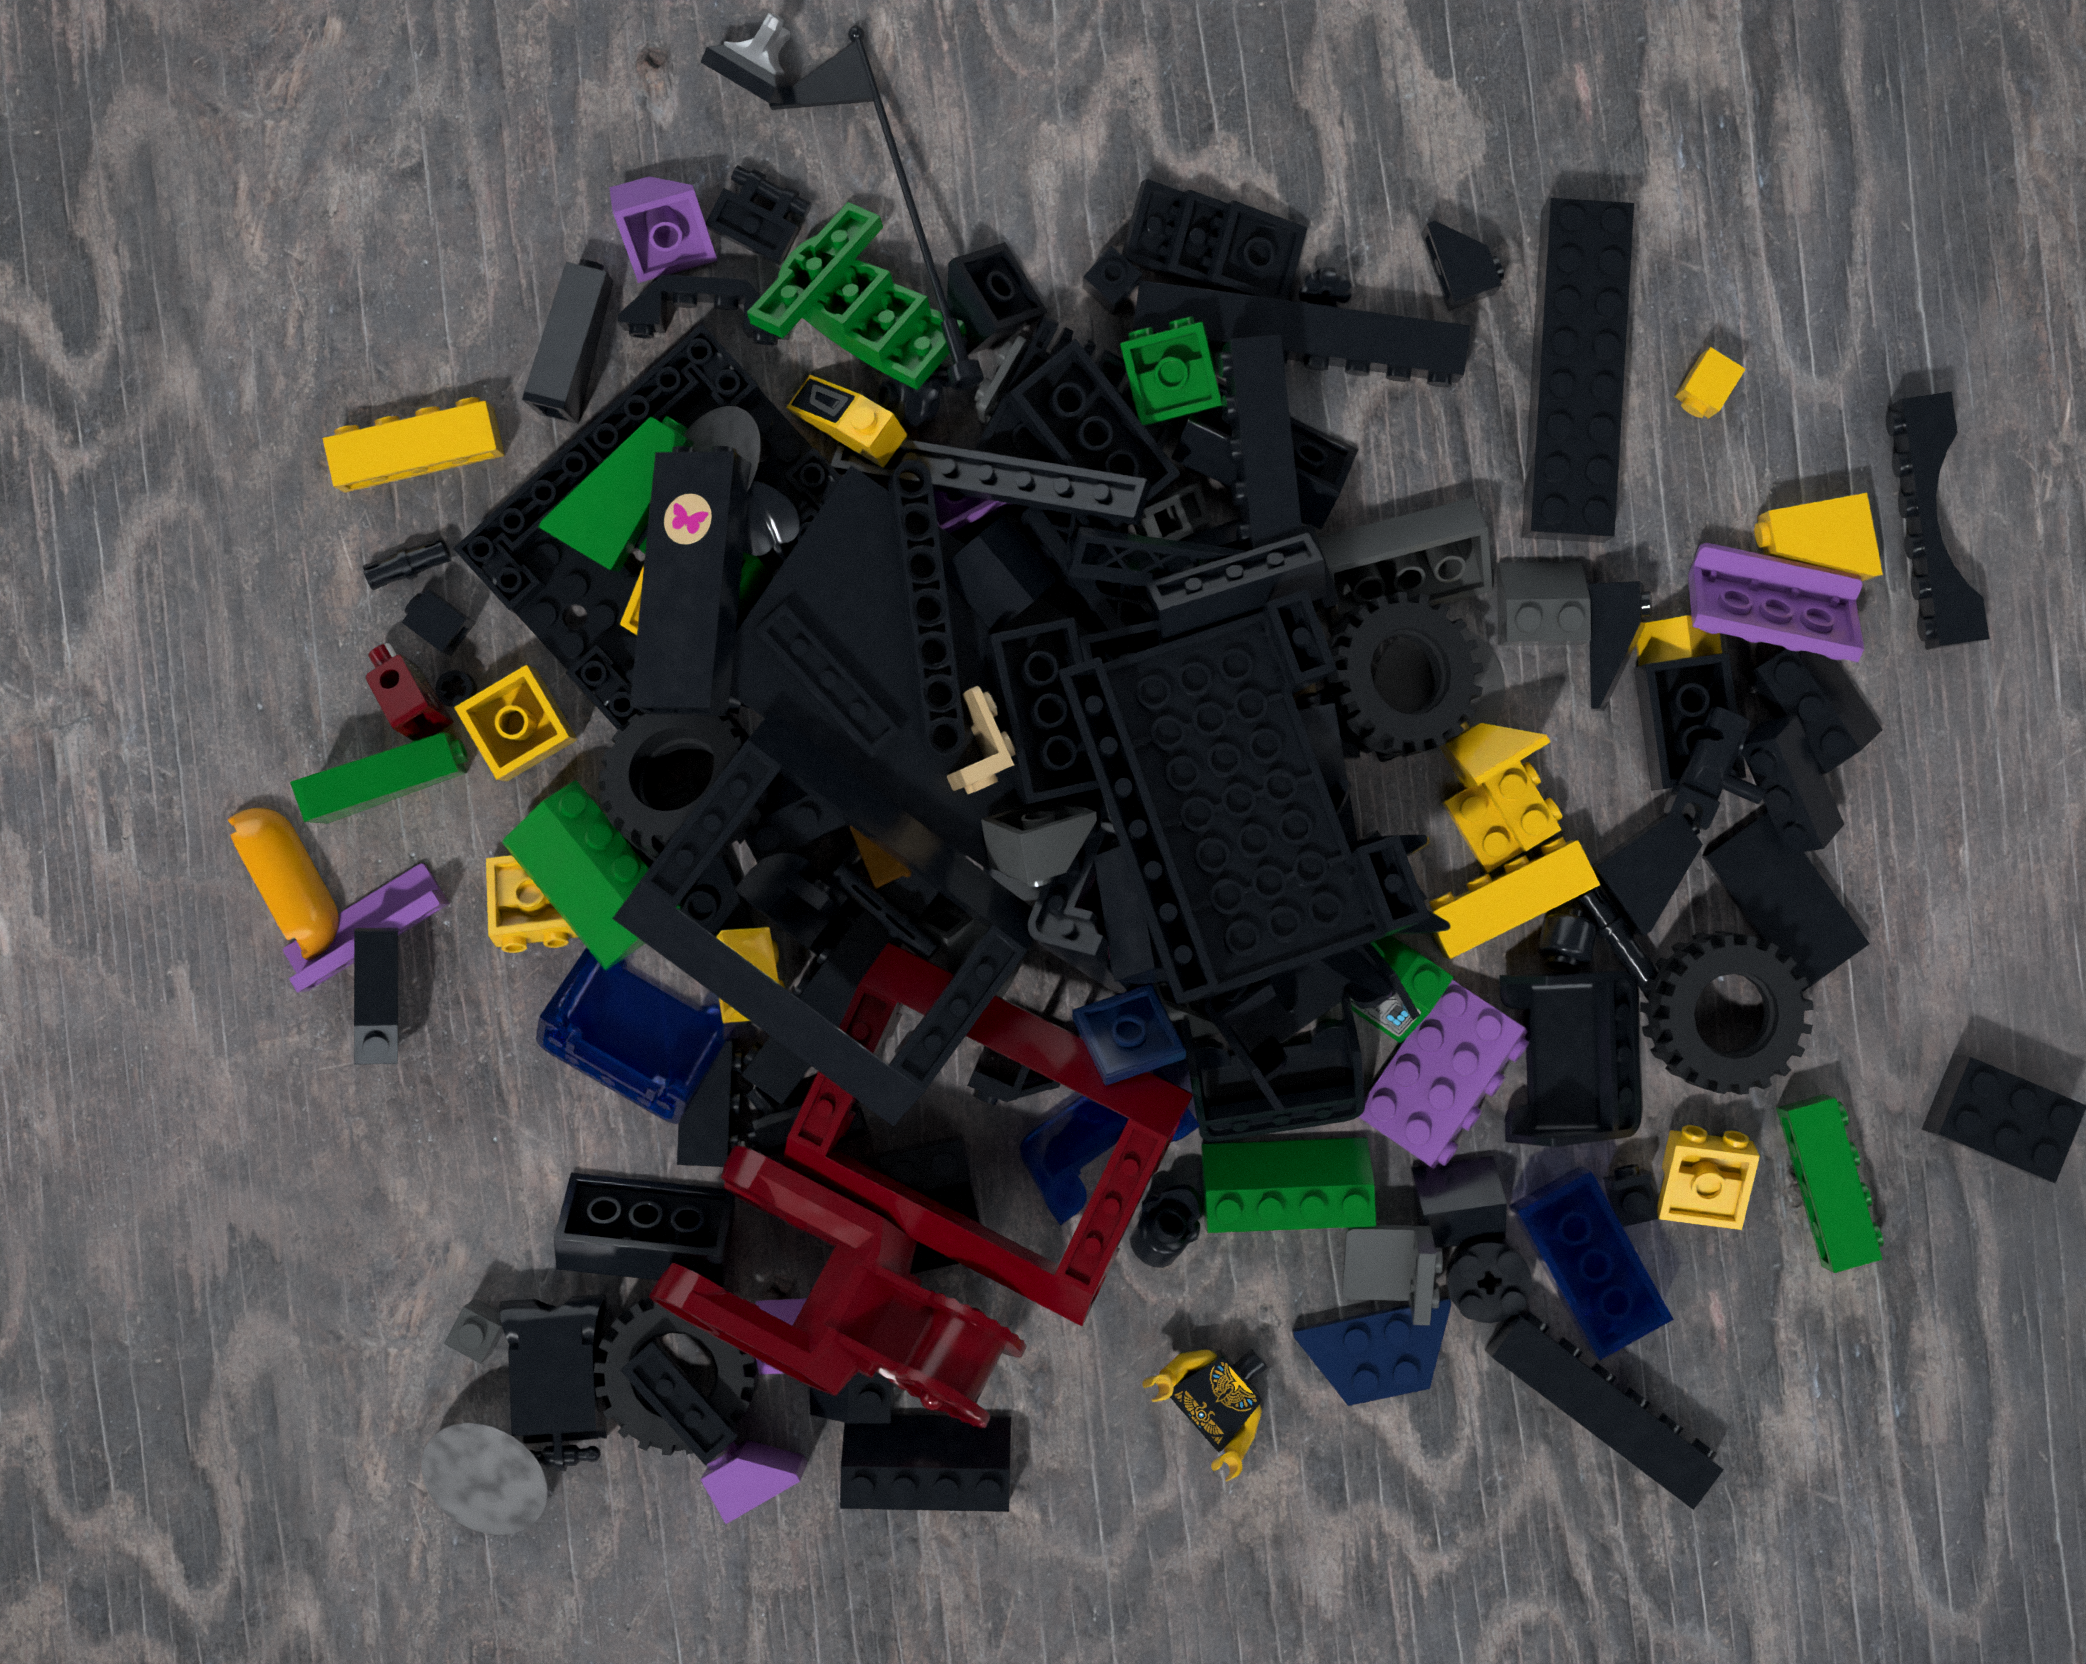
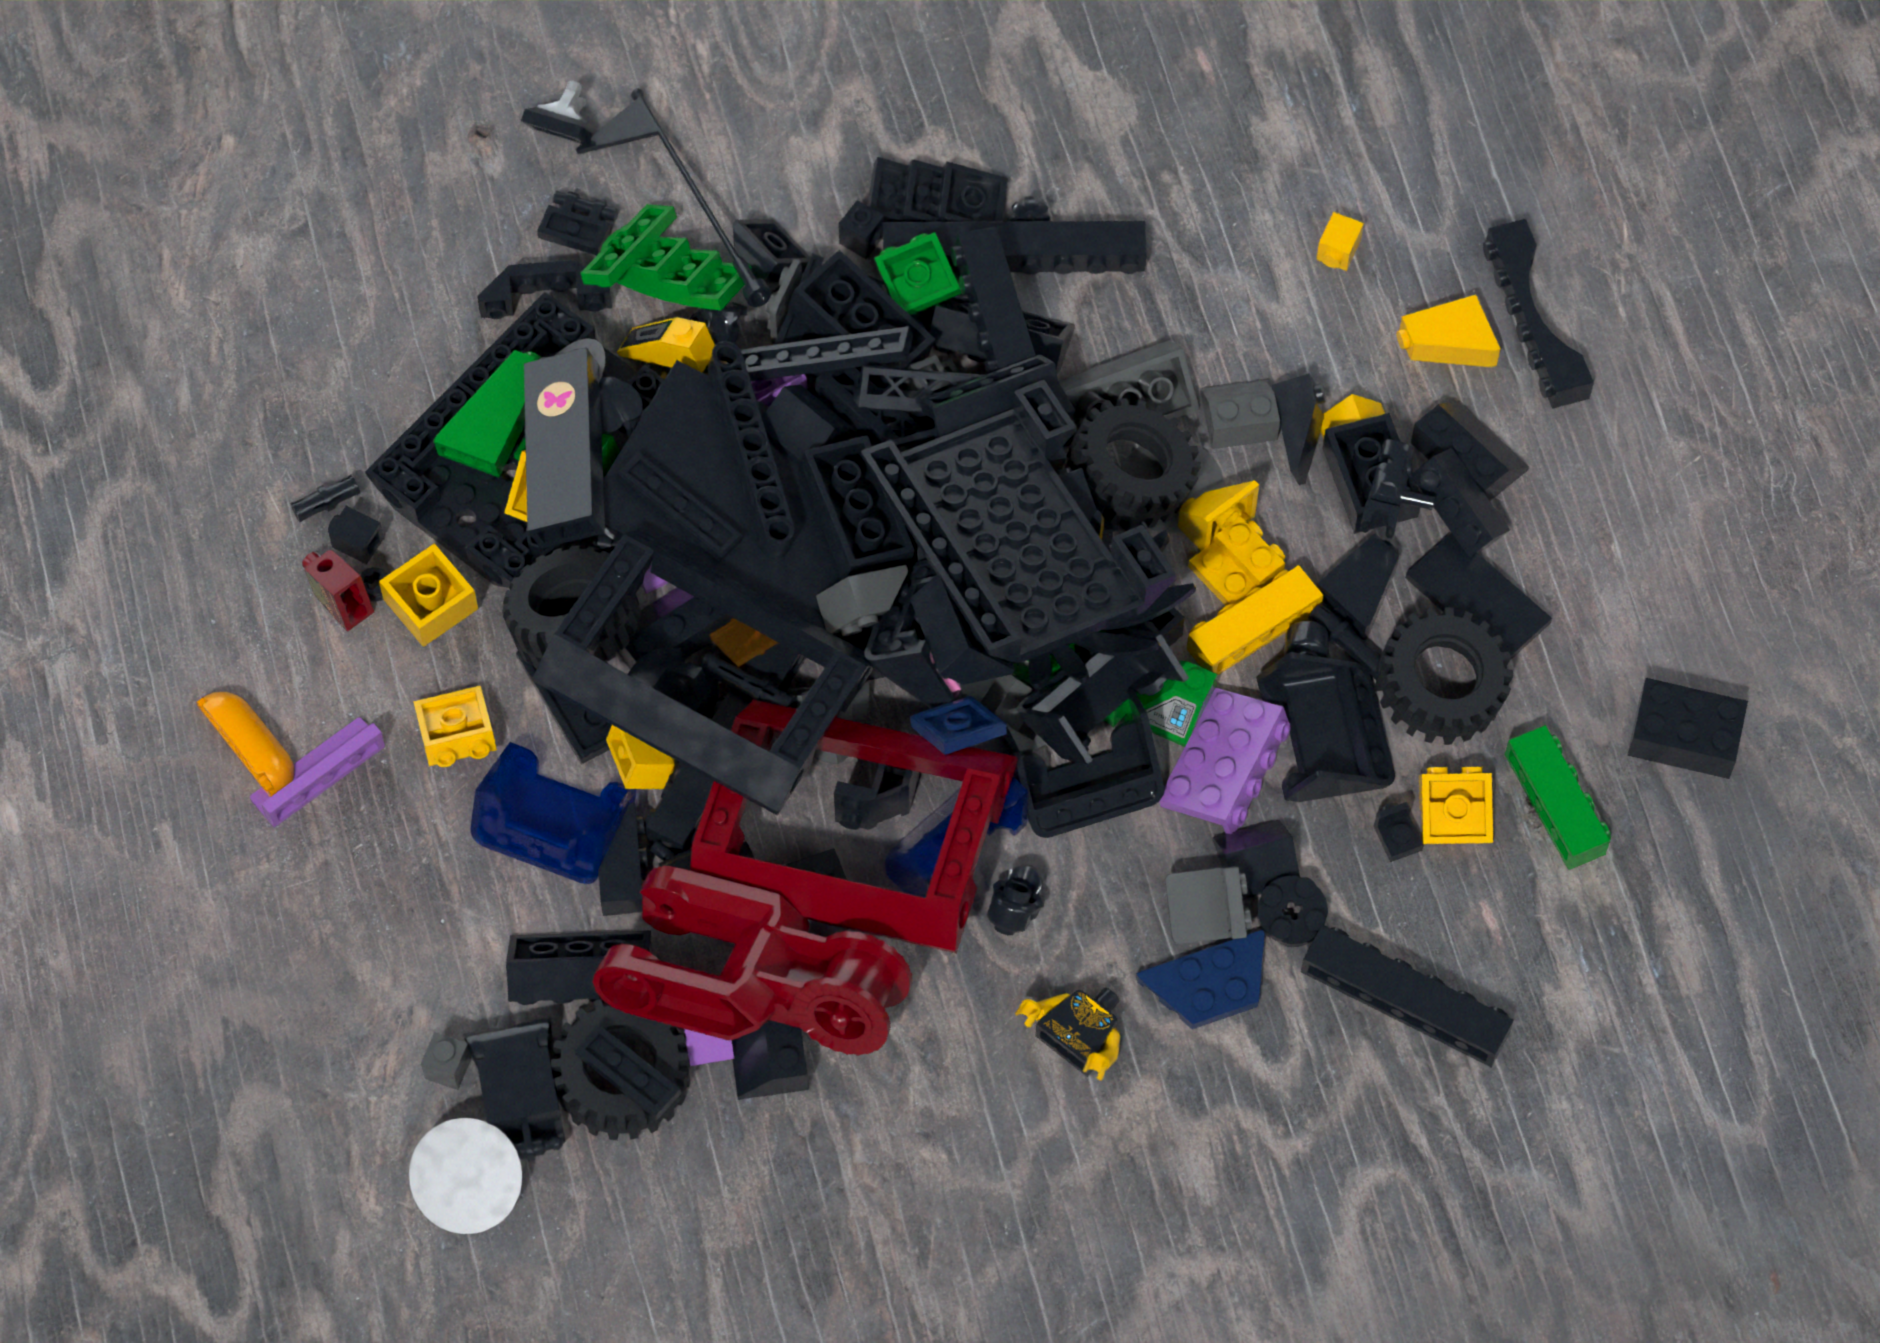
camera: 10 degrees left, 25 degrees down
green slope [290,732,469,824] -> none
yellow brick [322,397,505,493] -> none
black slope [354,928,398,1065] -> none
green slope [502,780,680,971] -> none
black slope [522,259,614,424] -> none
medium lavender slope [609,176,718,283] -> none
medium lavender slope [700,1440,808,1524] -> none
black slope [840,1414,1011,1512] -> none
tan bracket [947,686,1015,794] -> none
green slope [1201,1137,1376,1233] -> none
black slope [1421,221,1504,311] -> none
clear blue brick [1508,1166,1674,1360] -> none
black brick [1522,198,1634,543] -> none
medium lavender bracket [1688,543,1864,662] -> none

